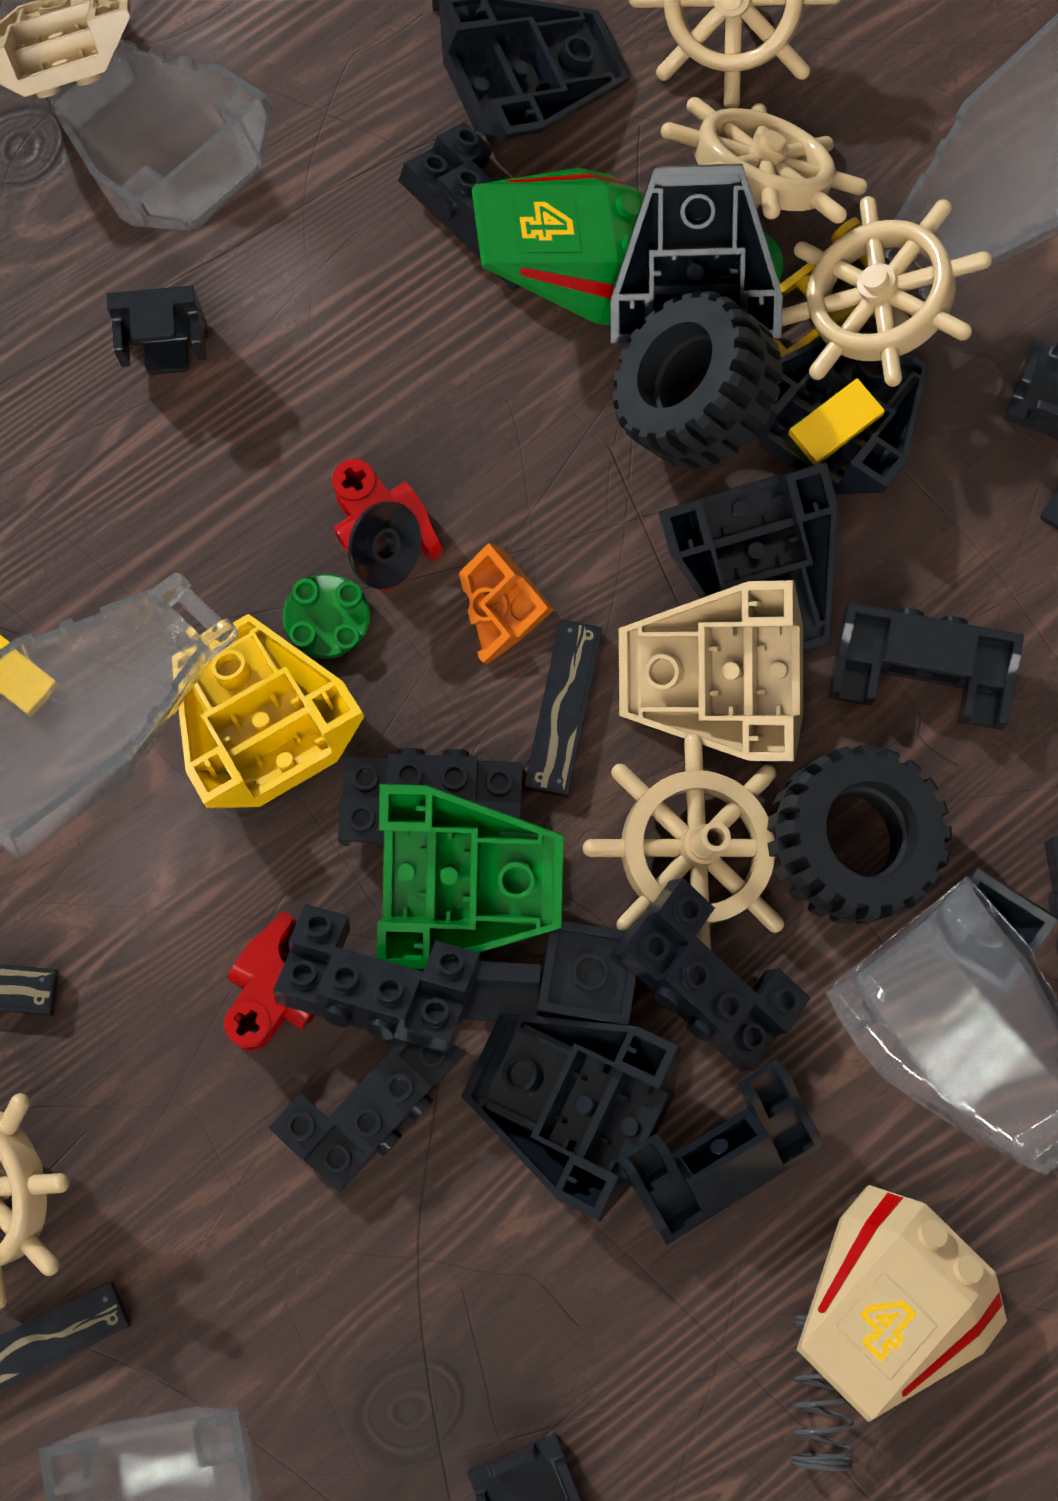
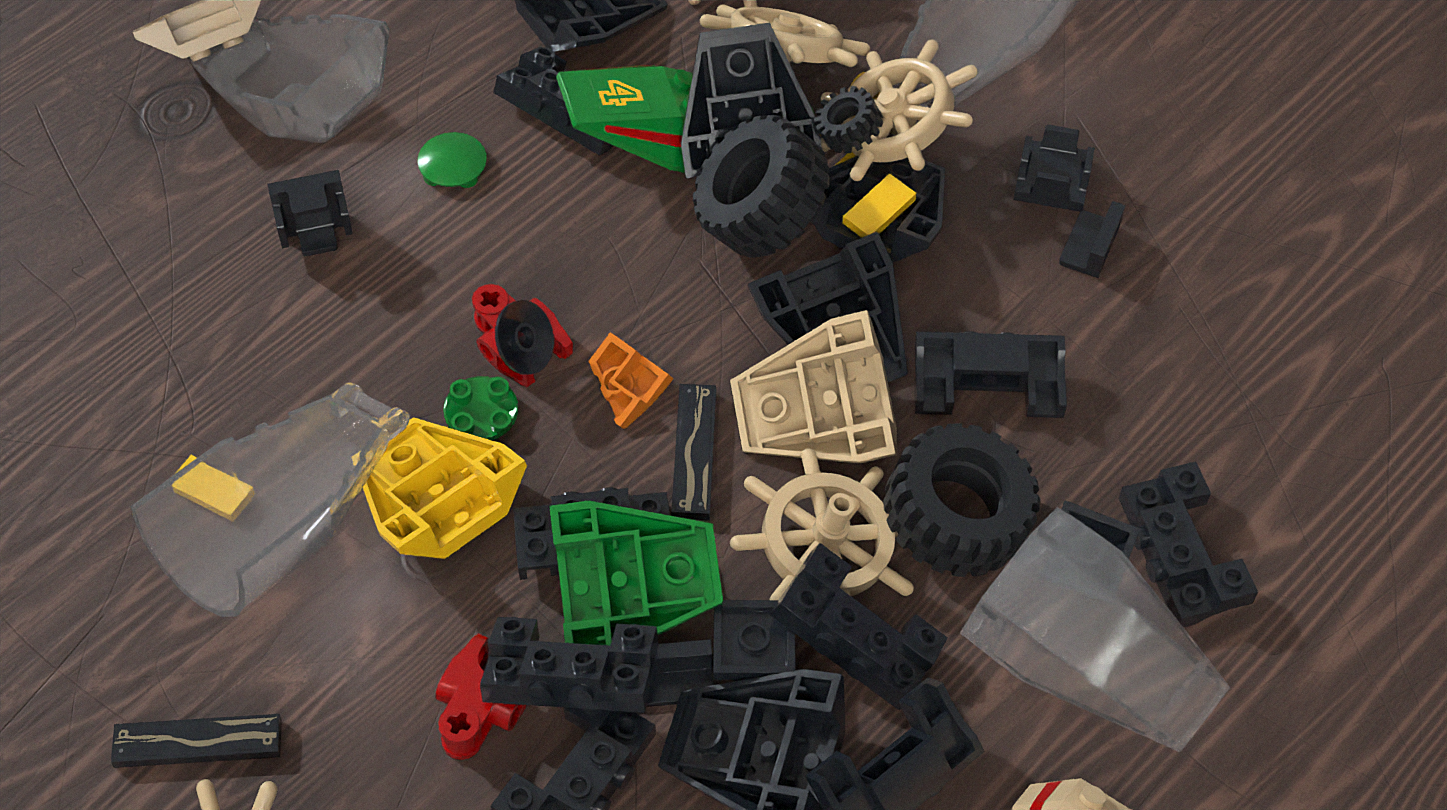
camera: 10 degrees left, 20 degrees down
none -> green dish [418,132,487,188]
none -> black tyre [814,86,883,154]

